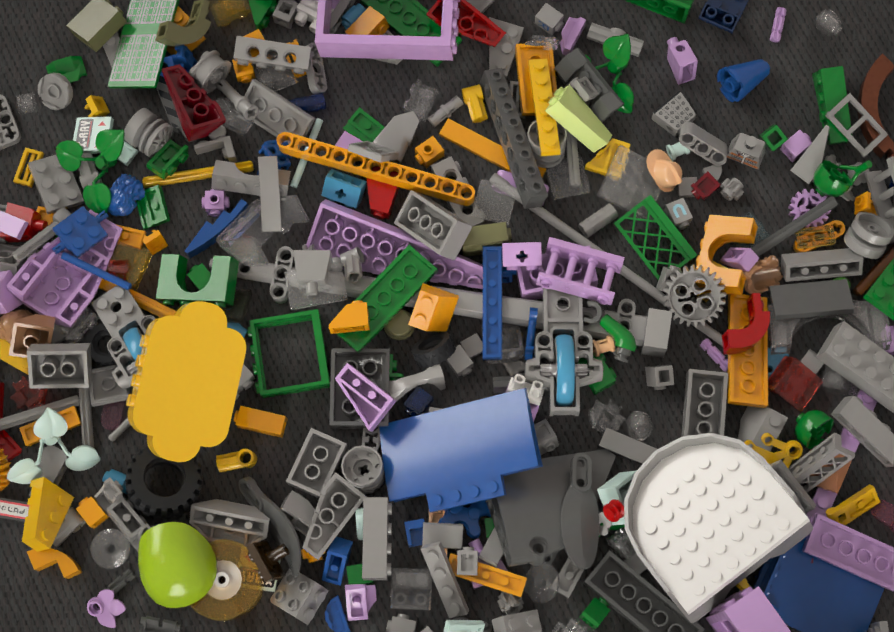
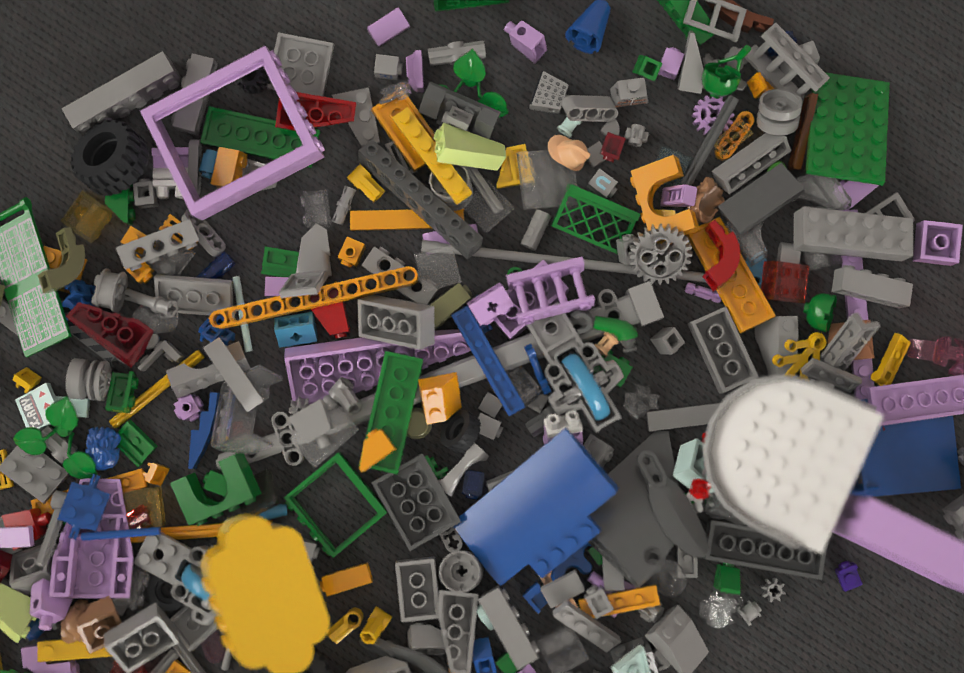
camera: 30 degrees left, 10 degrees up
lavender wedge [335,363,396,432] -> none
clear head [626,411,653,441] -> none
none -> yellow piece [360,606,392,644]

